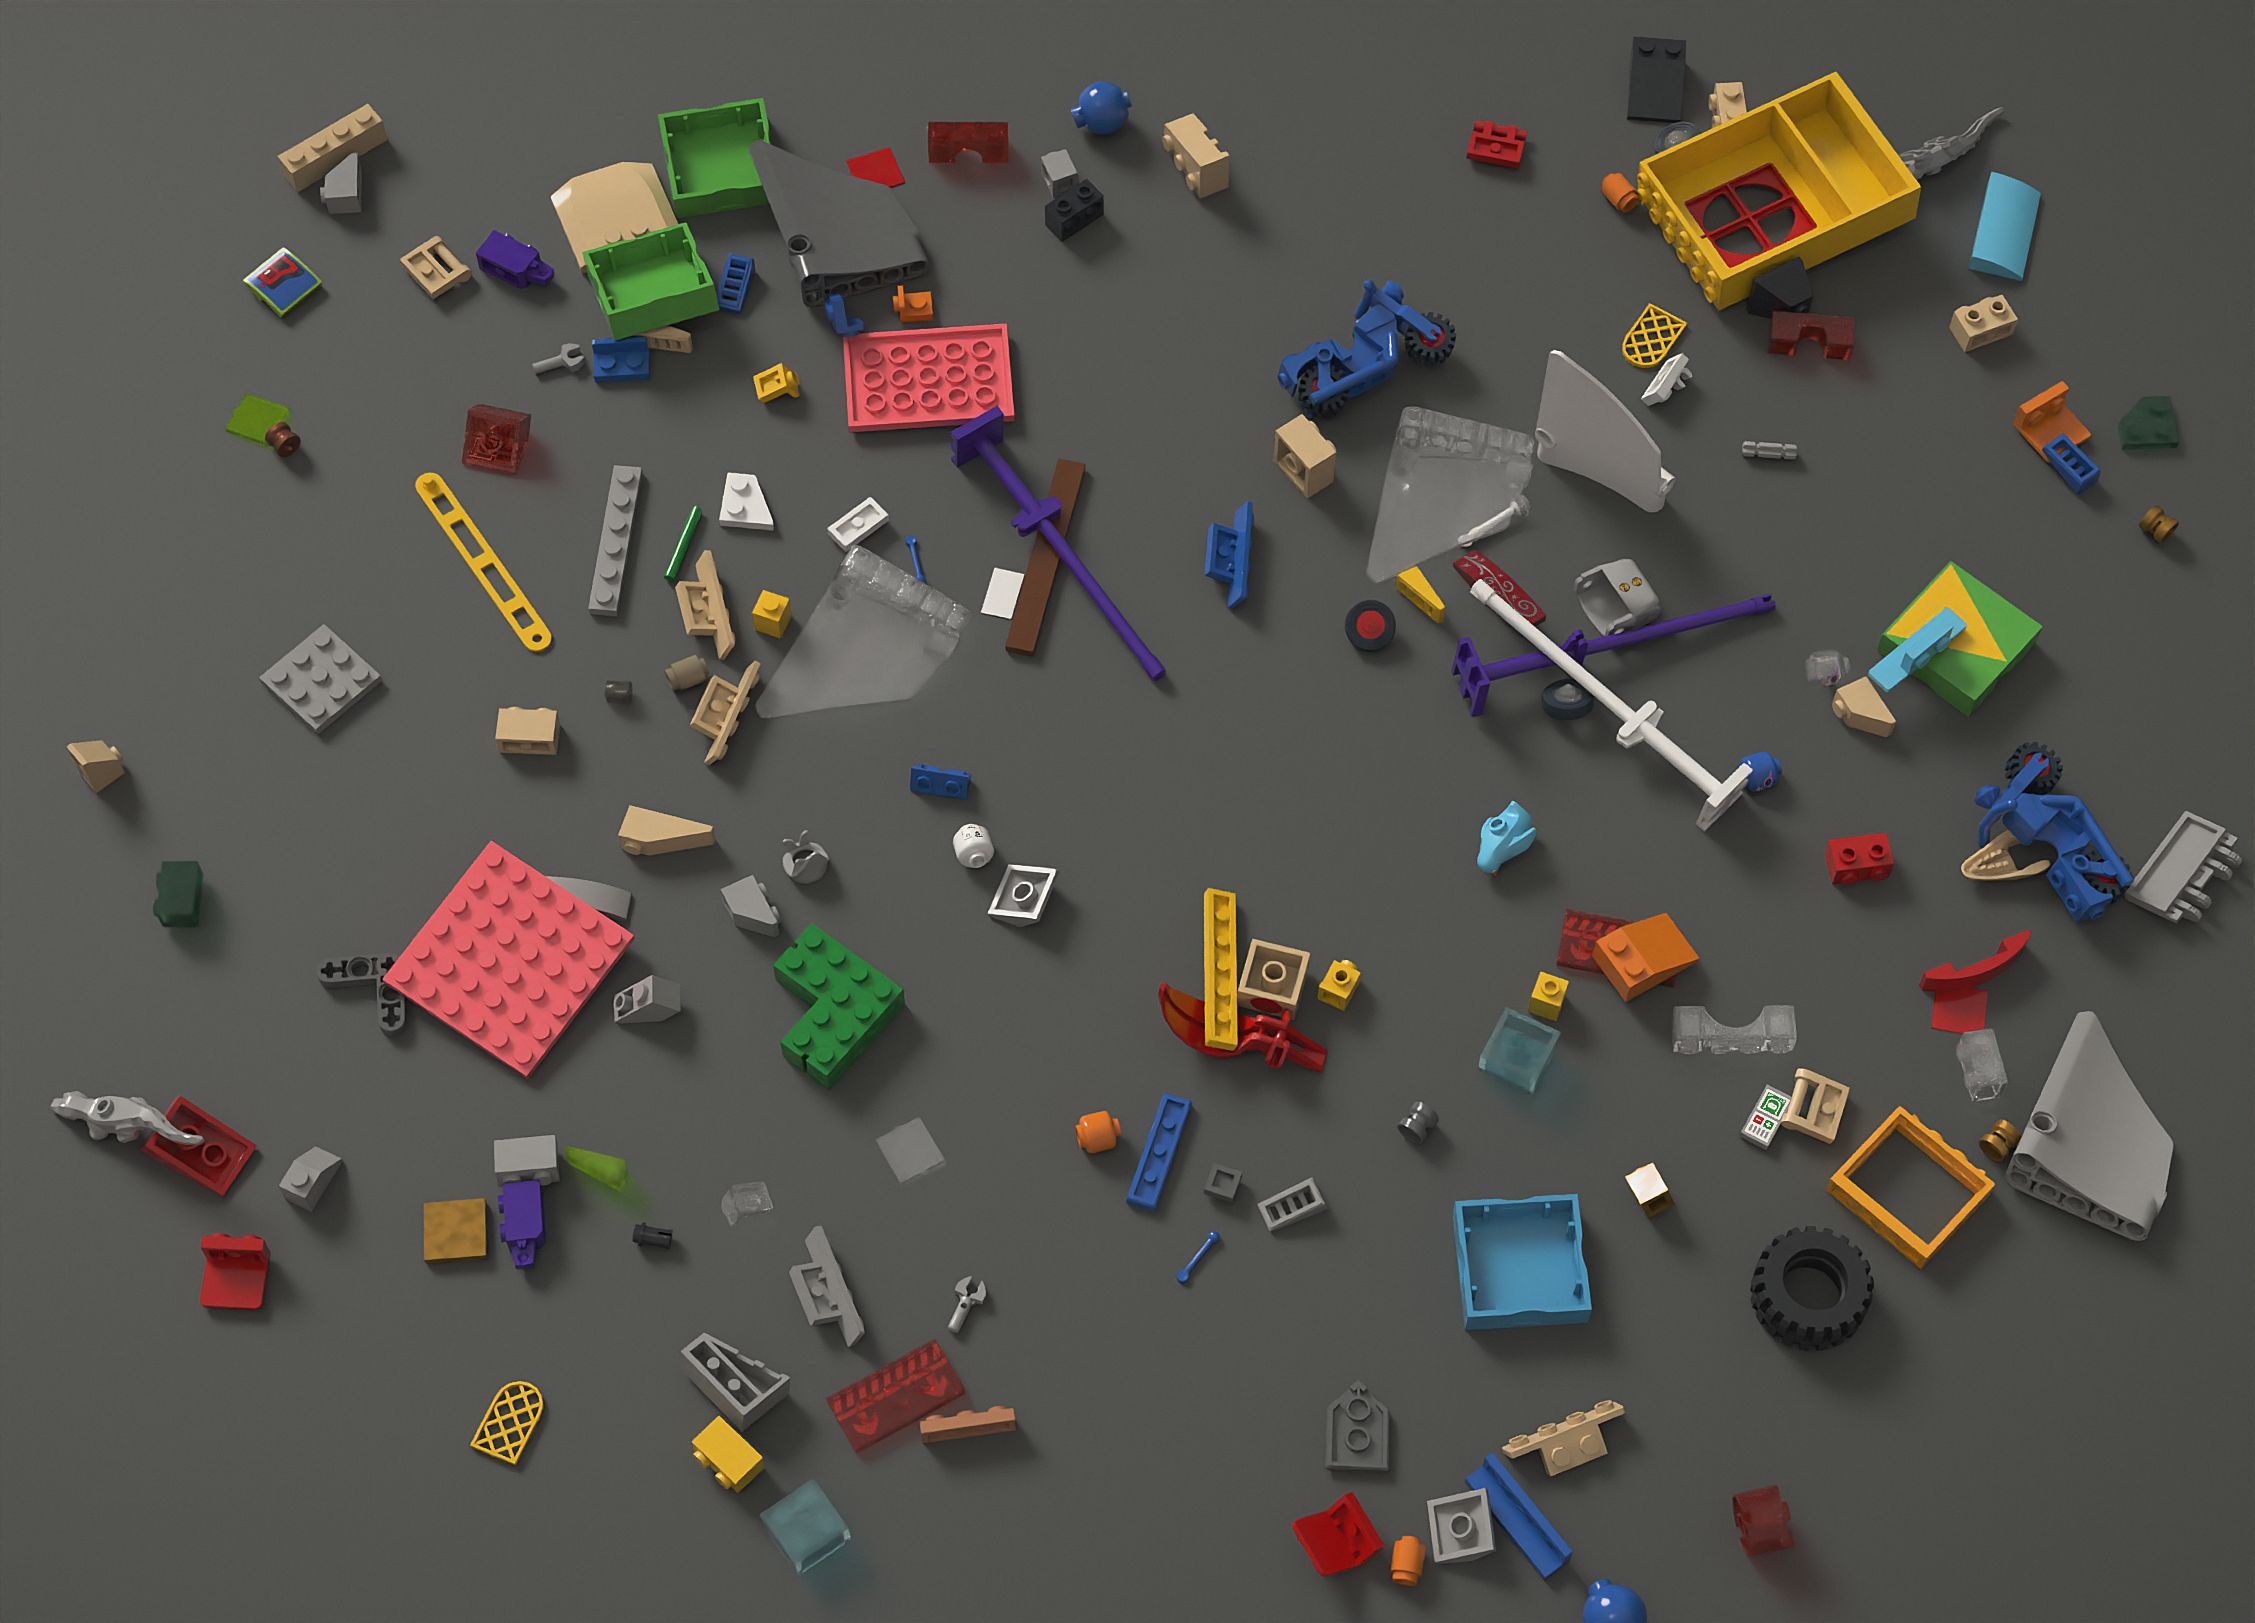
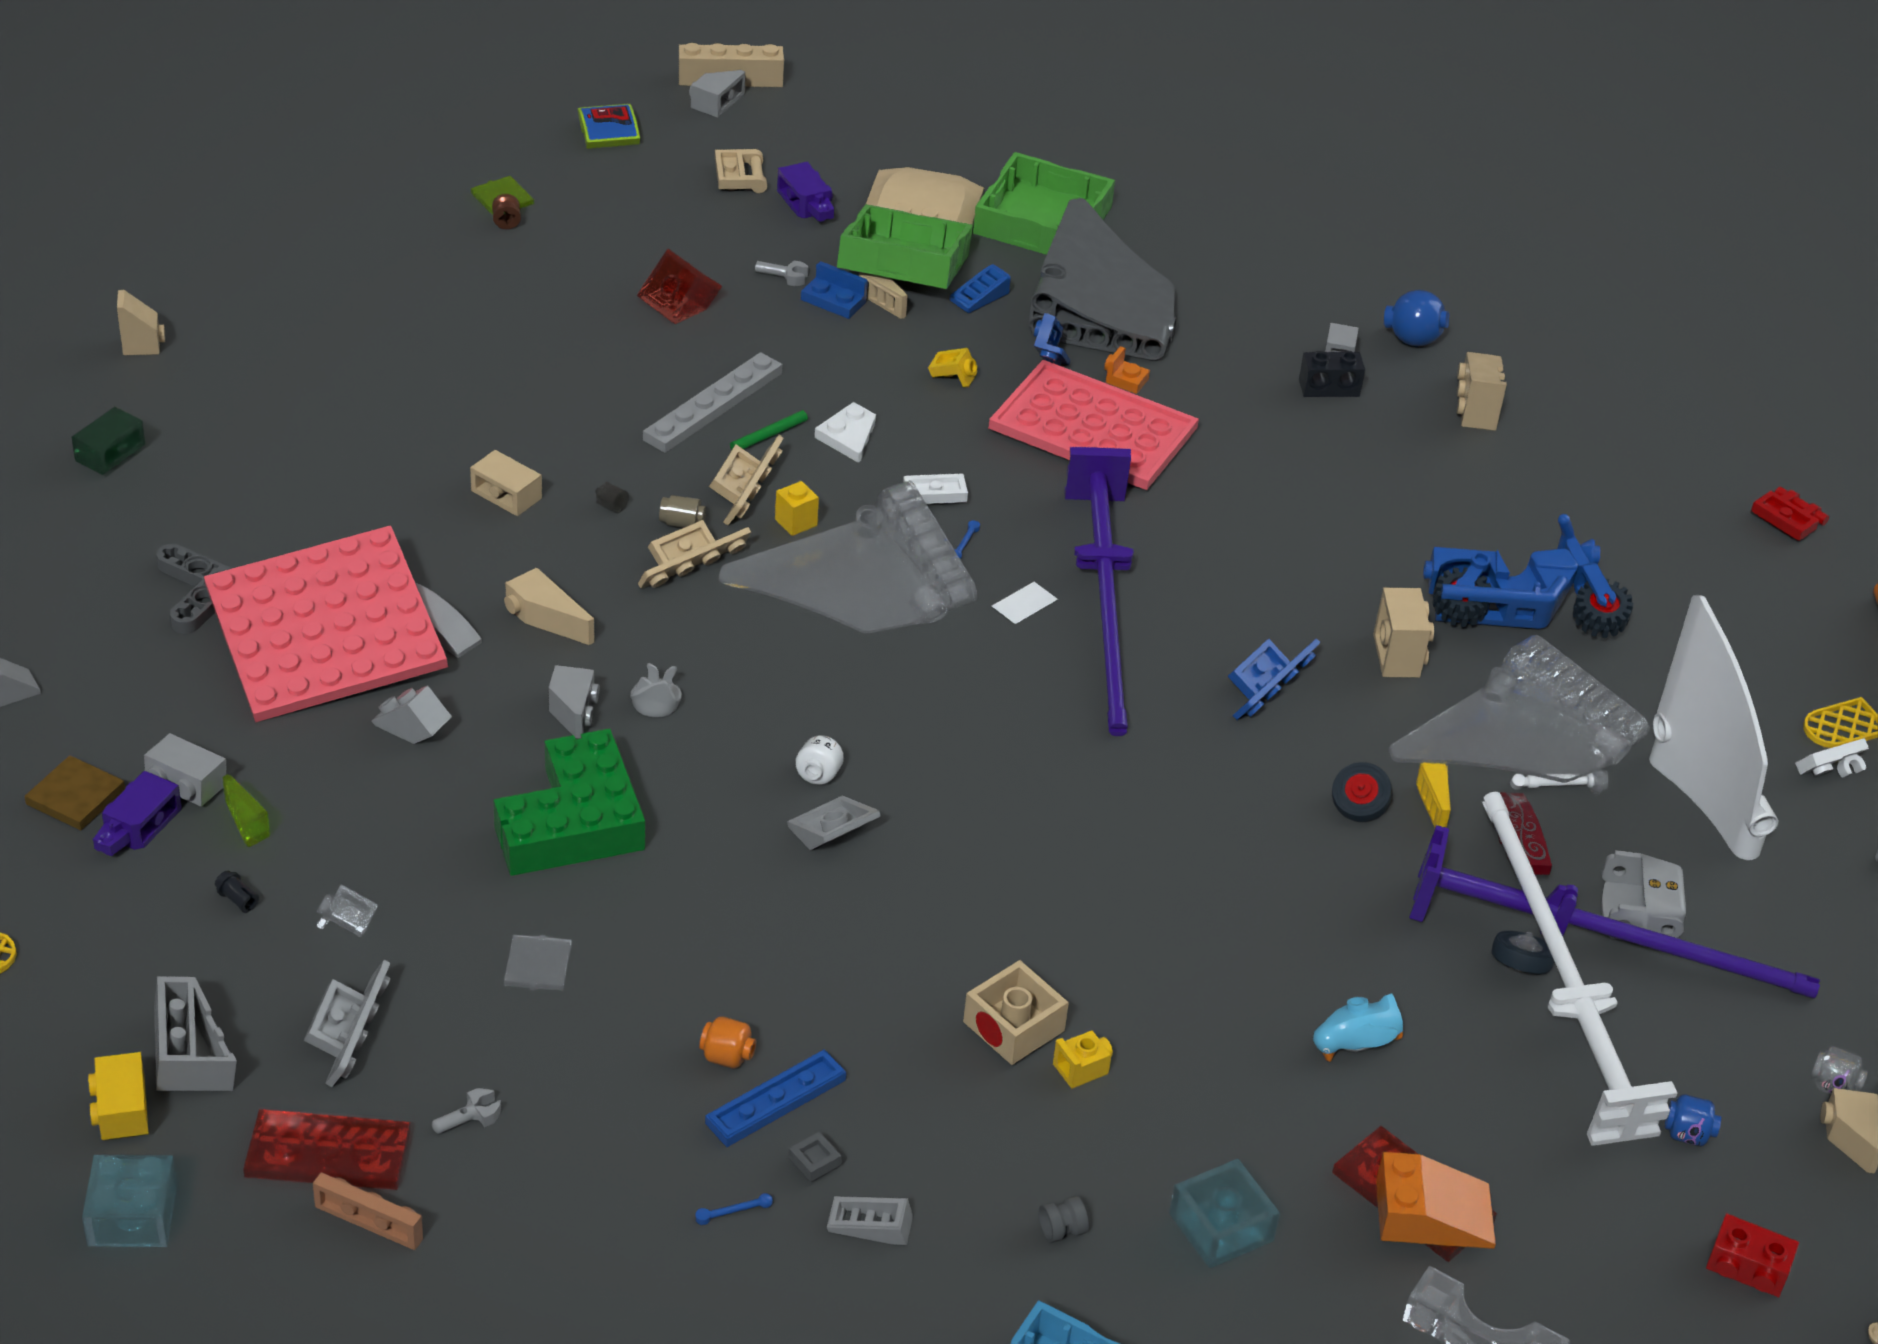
camera: 30 degrees right, 20 degrees down
light grey plate [259,624,382,735] -> none
yellow piece [415,473,552,652] -> none
red sticker [846,147,905,187] -> none
blue hinge [910,763,971,800] -> none
clear red arch [928,122,1009,163] -> none
reddish brown tile [1005,458,1086,657] -> none
red piece [1158,982,1327,1073] -> none
yellow plate [1204,888,1238,1051] -> none
yellow brick [1528,972,1569,1021] -> none

